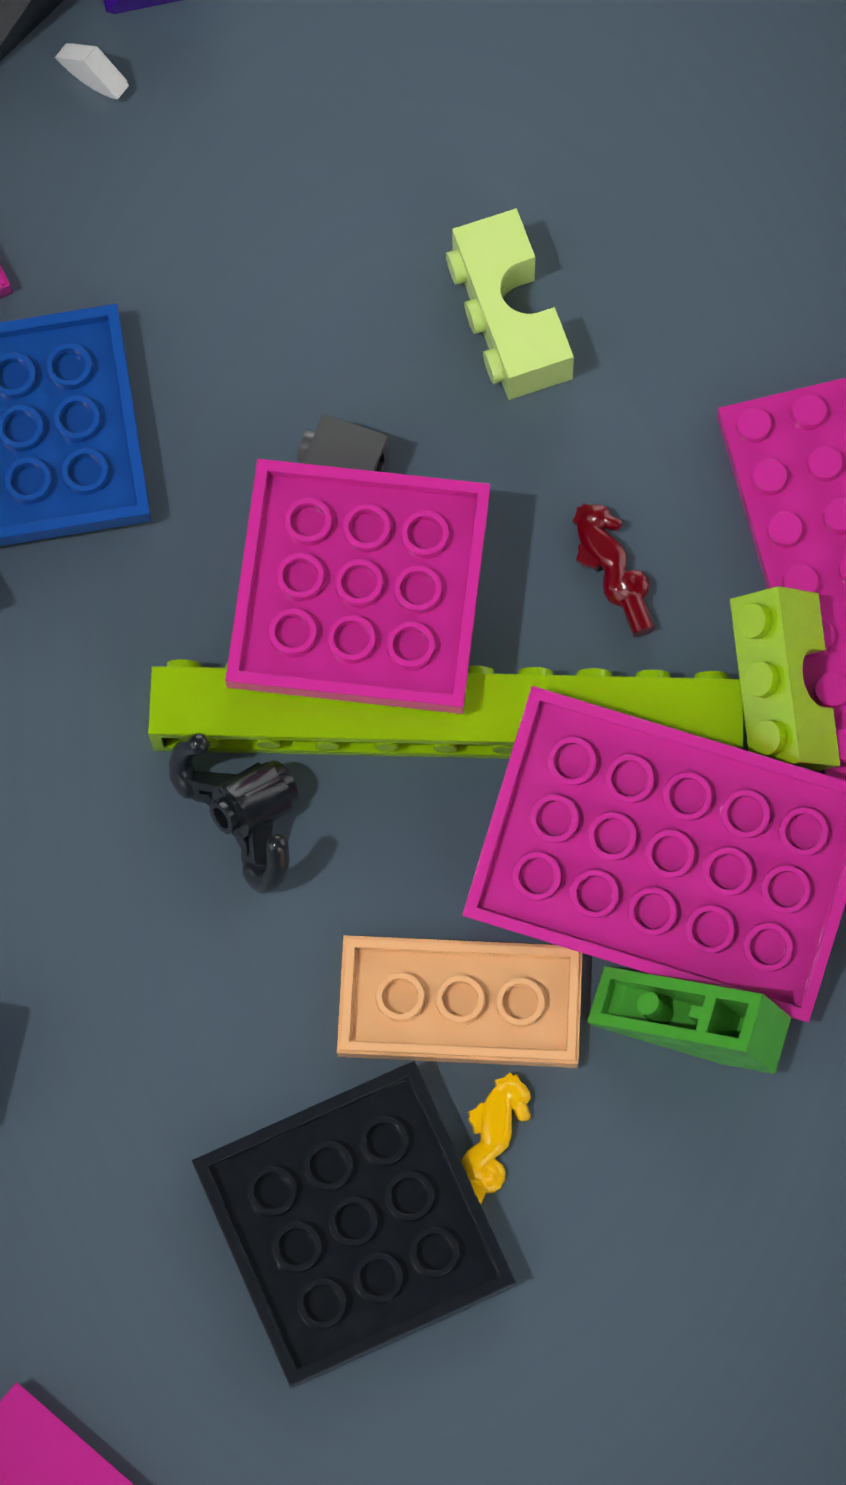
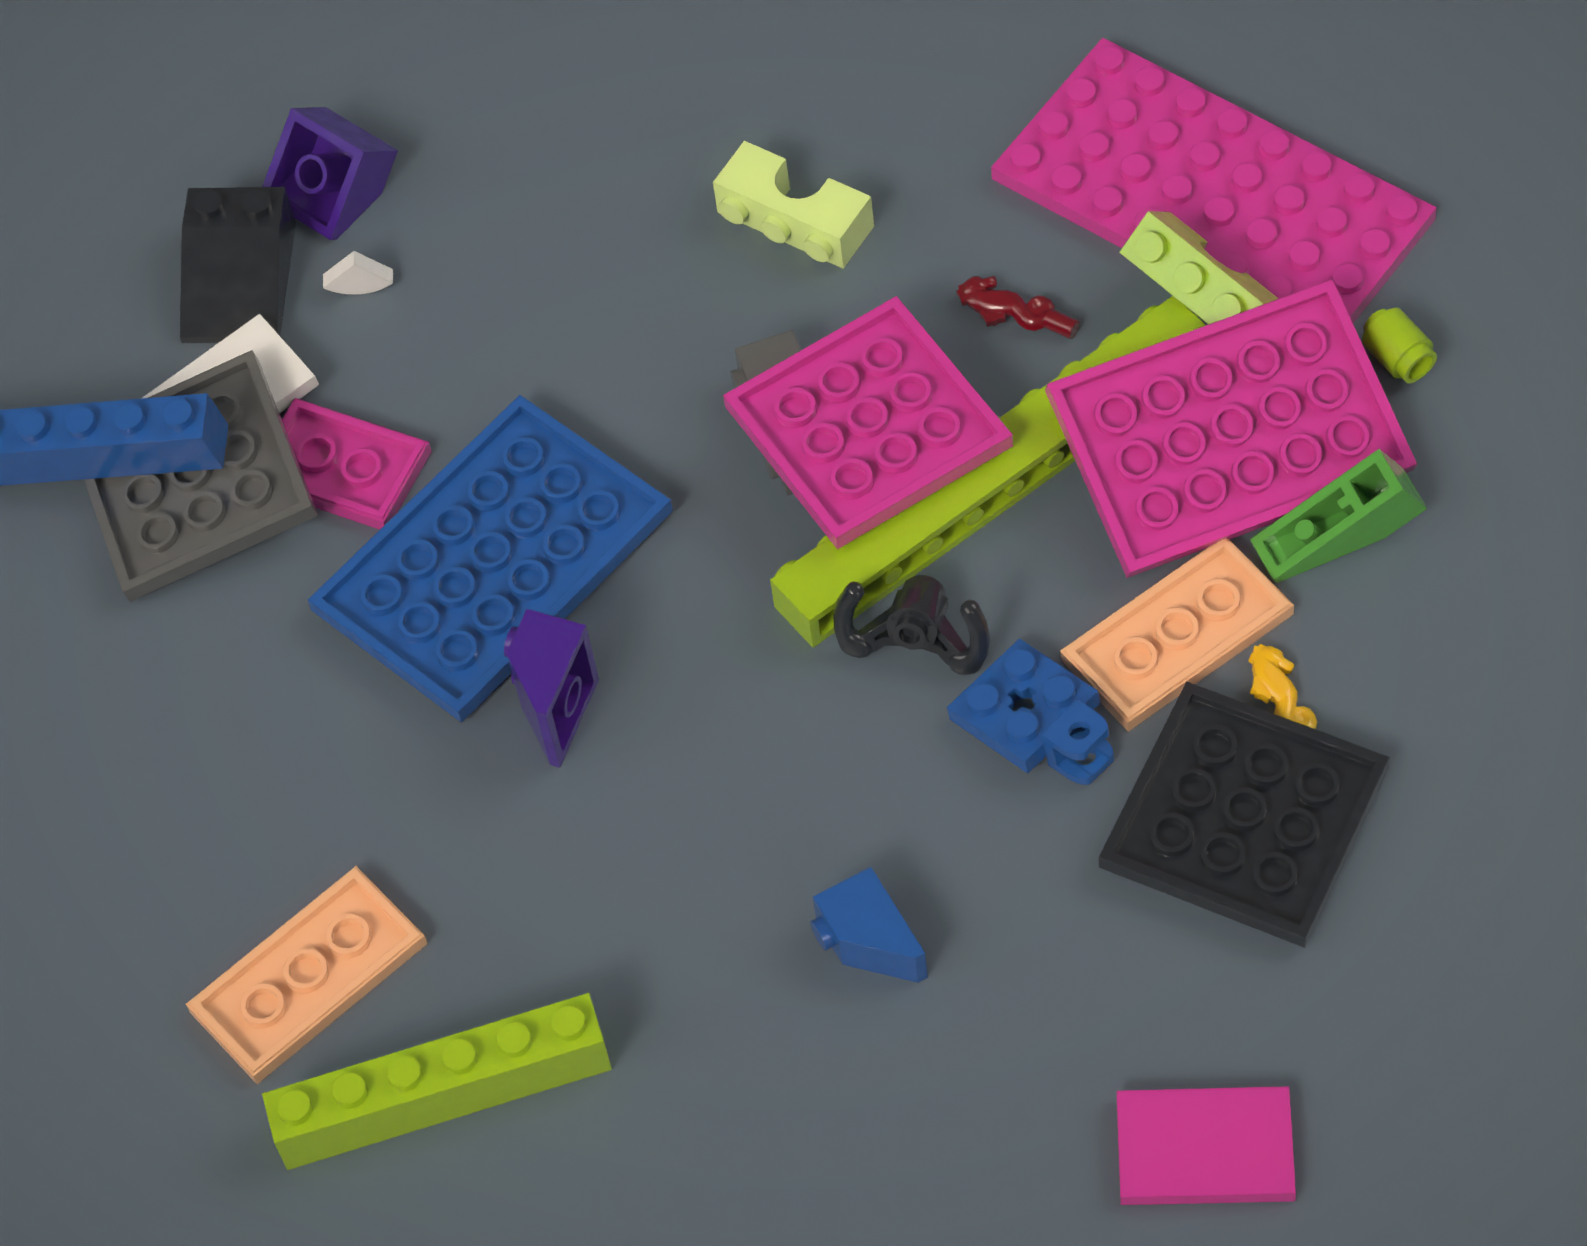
camera: 35 degrees left, 15 degrees down
none -> blue plate [947,638,1115,785]

